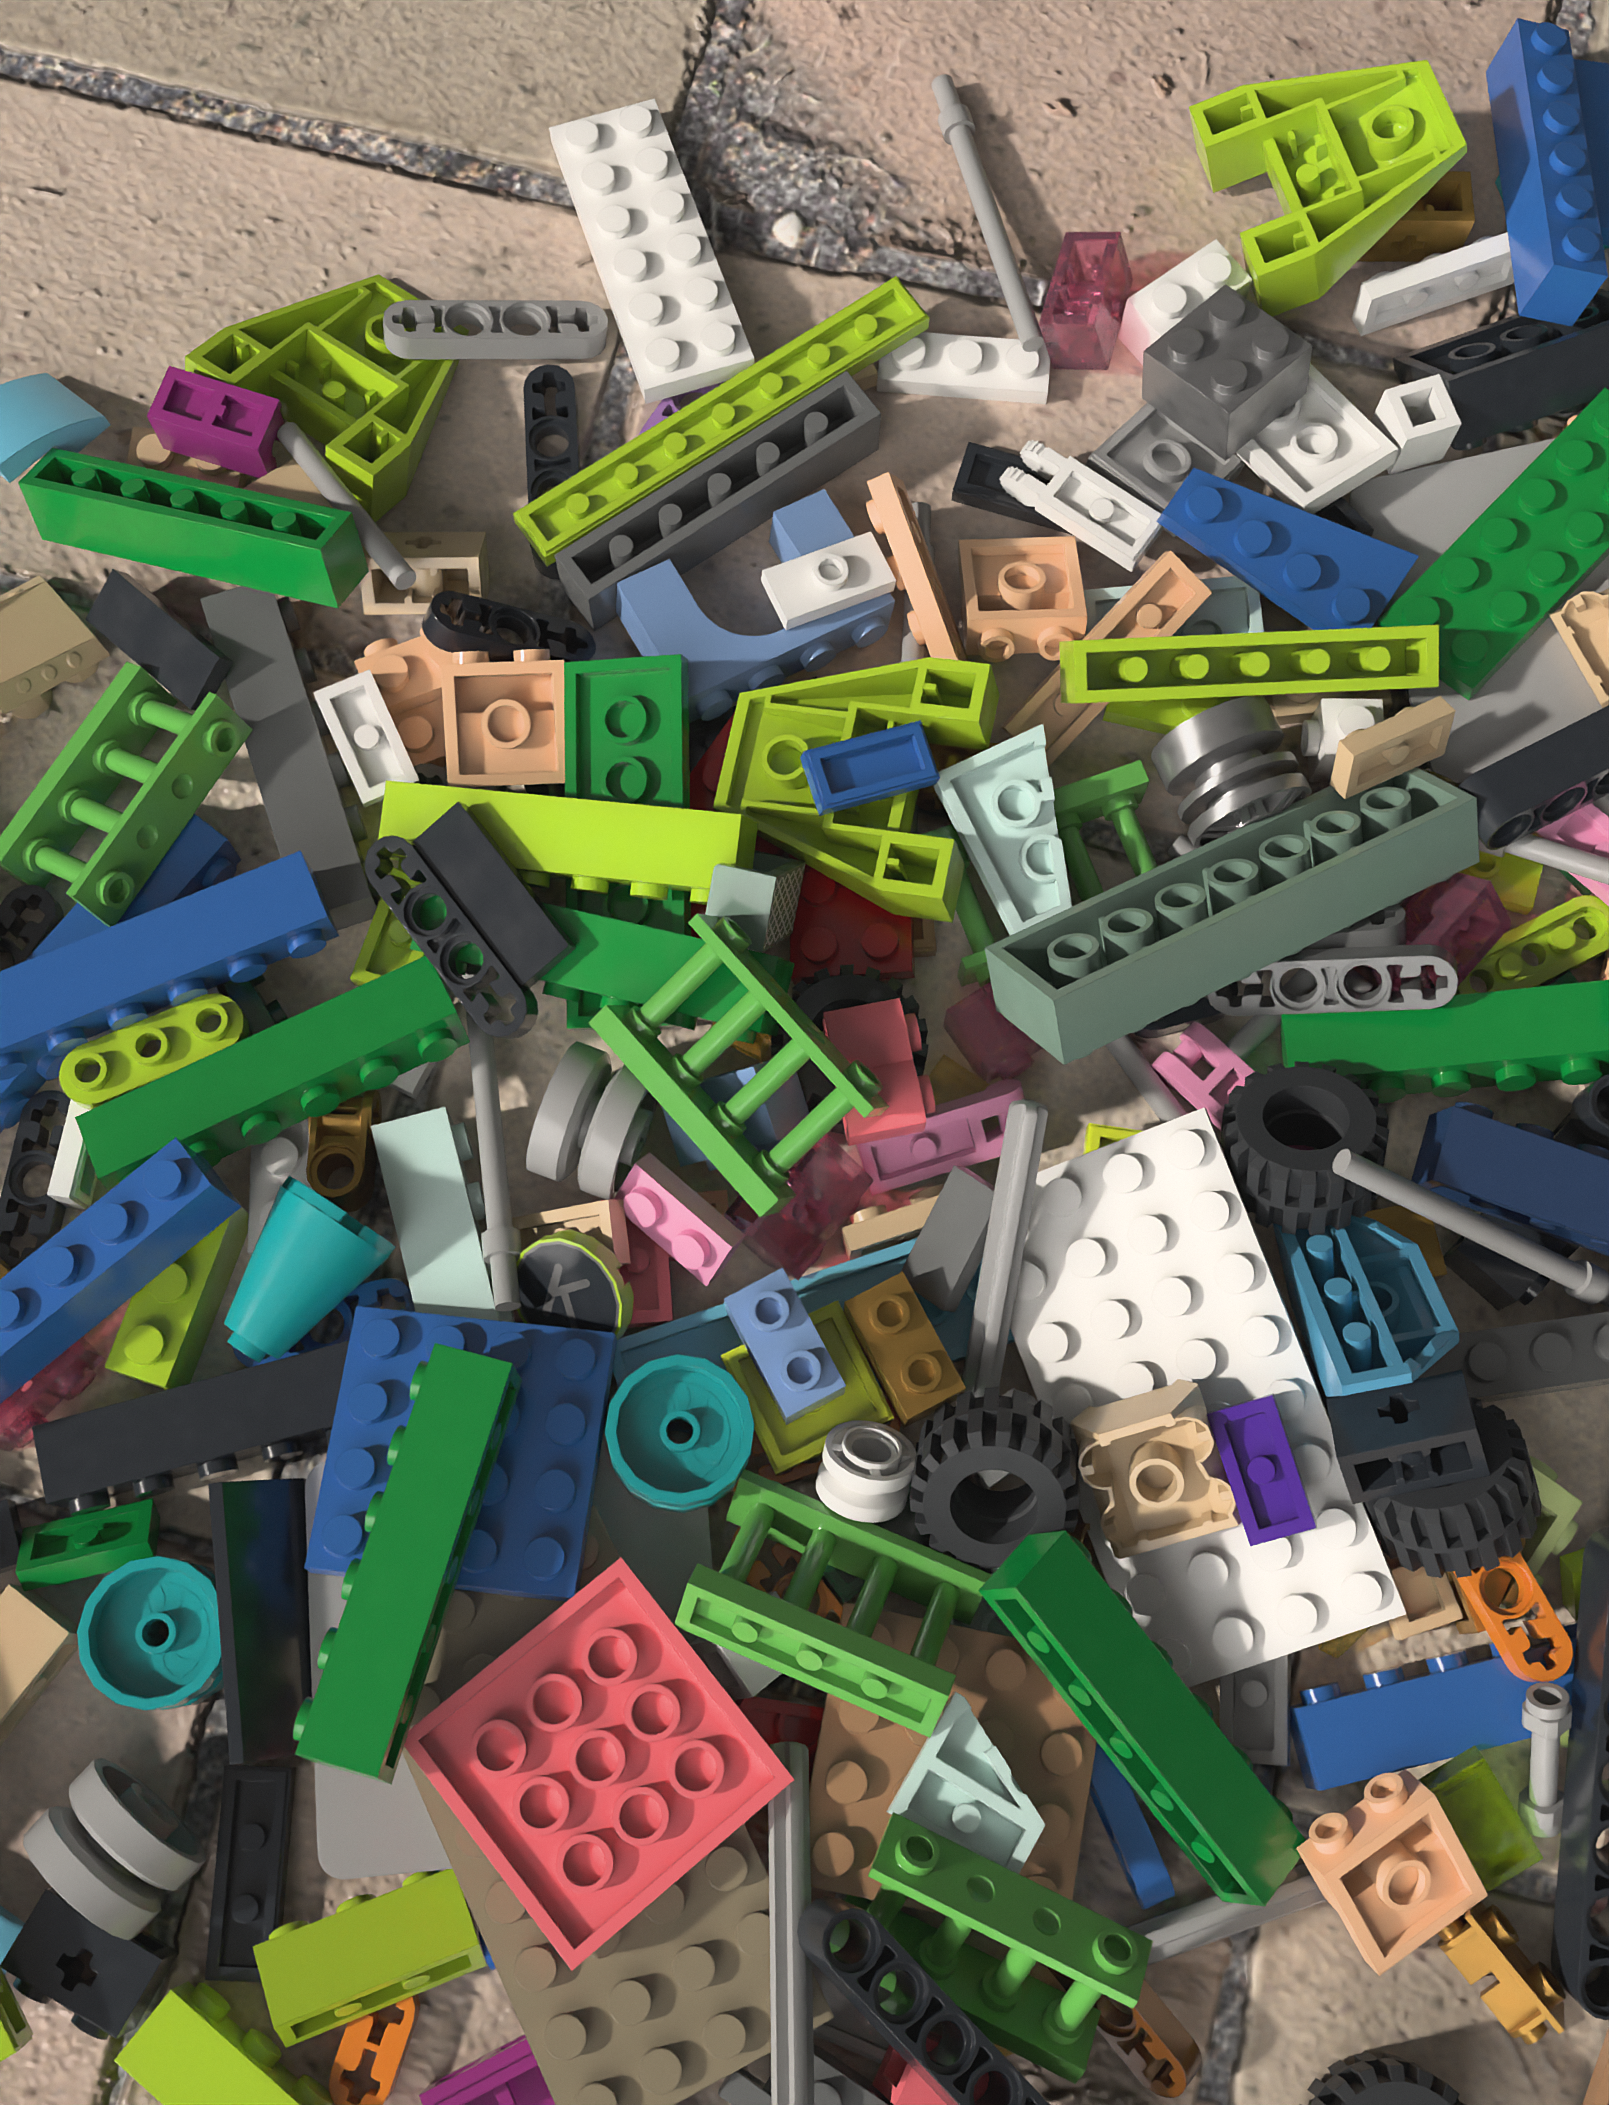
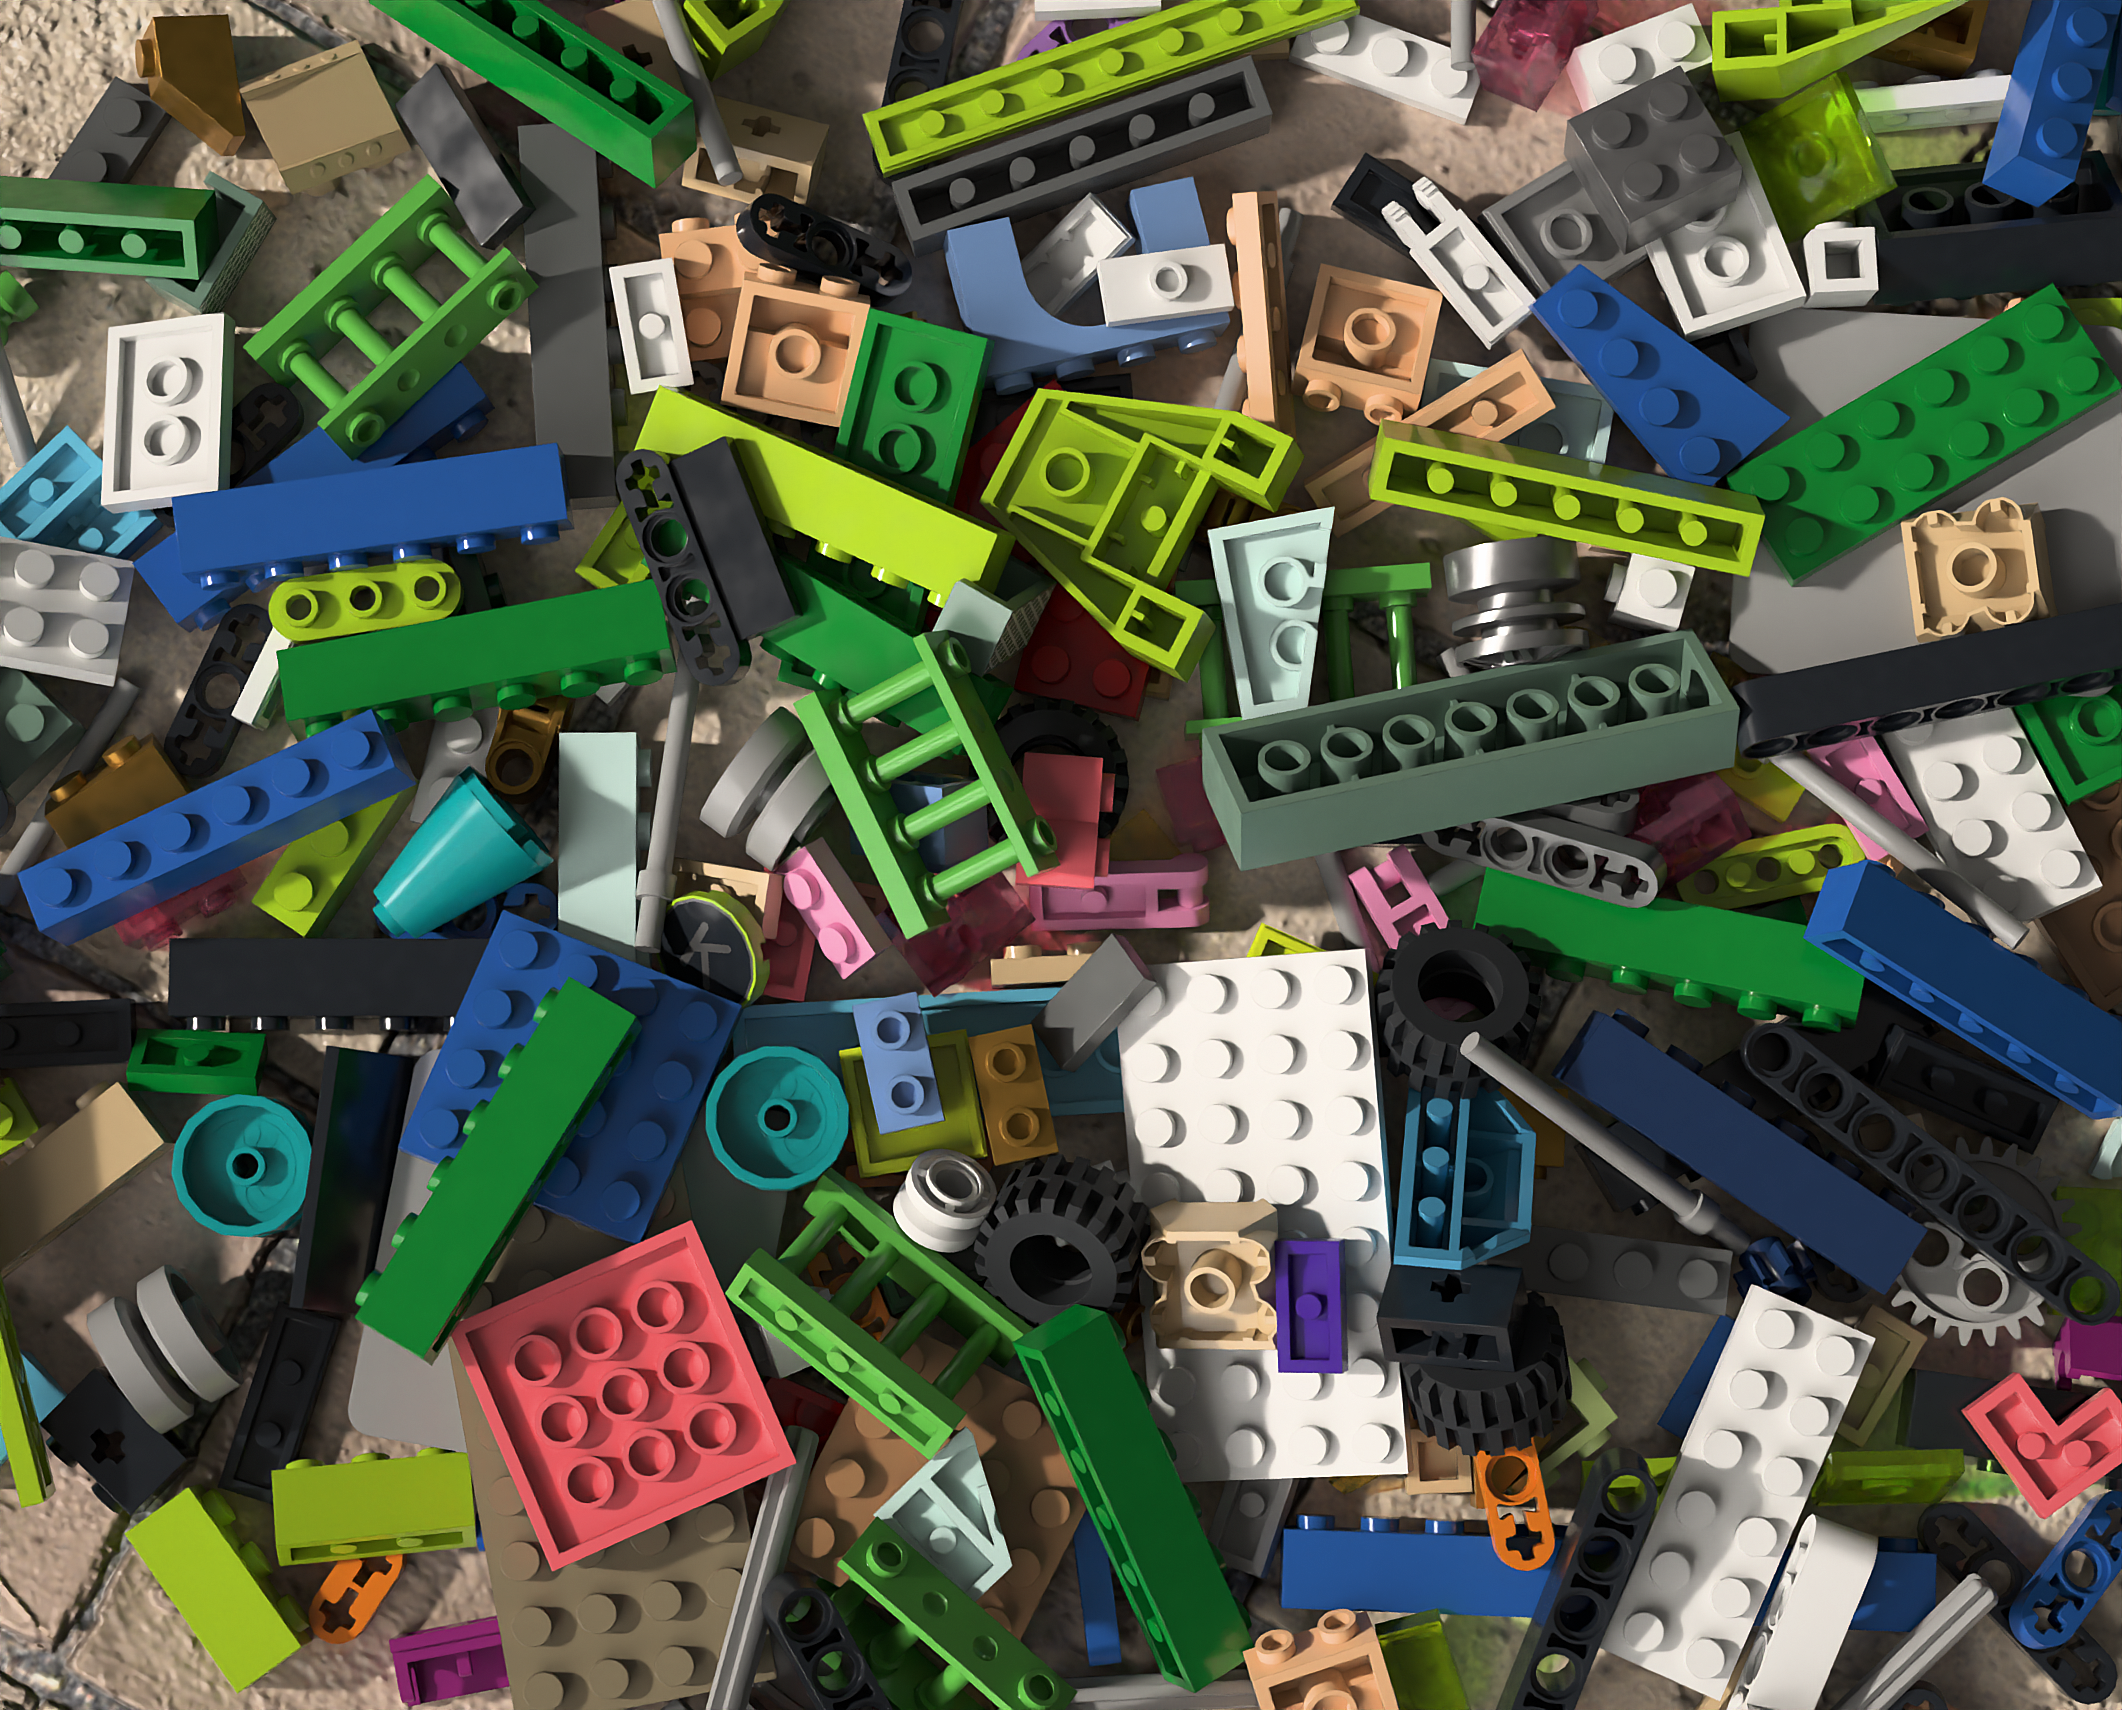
camera: 15 degrees right, 10 degrees up
blue tile [800,720,940,816] -> none
light grey axle [962,1099,1048,1398] -> none
tan plate [1330,696,1456,799] -> none
light grey bar [1518,1682,1572,1838] -> none
none -> white plate [1021,192,1137,319]
none -> clear neon green tile [1735,72,1898,244]

